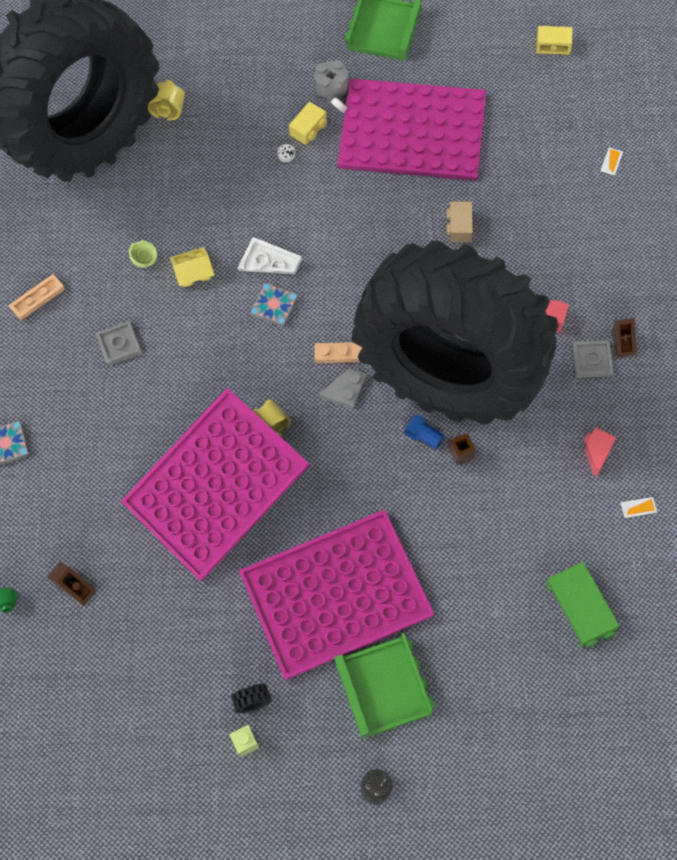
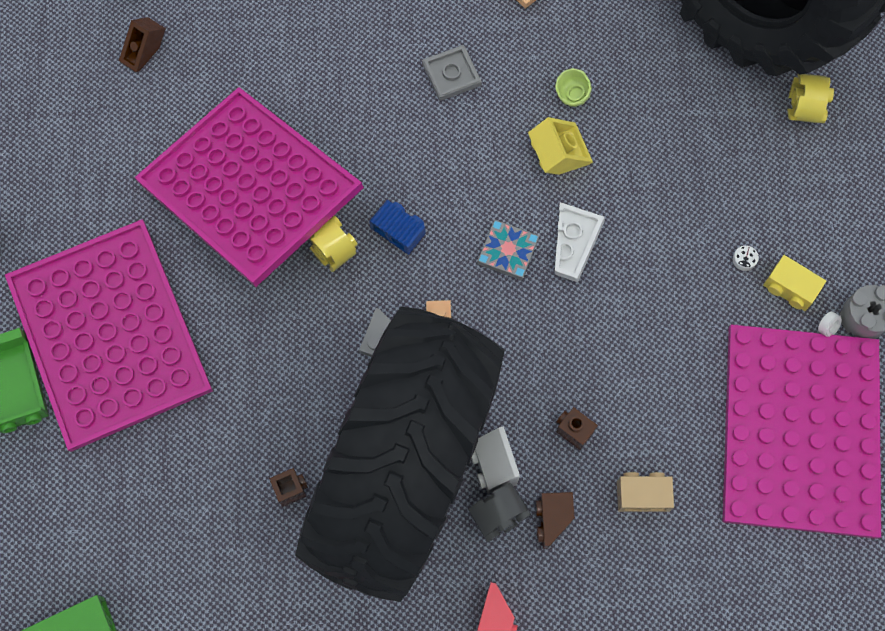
camera: 85 degrees right, 5 degrees up
blue piece [404,415,445,450] -> none
none -> blue brick [369,200,426,255]

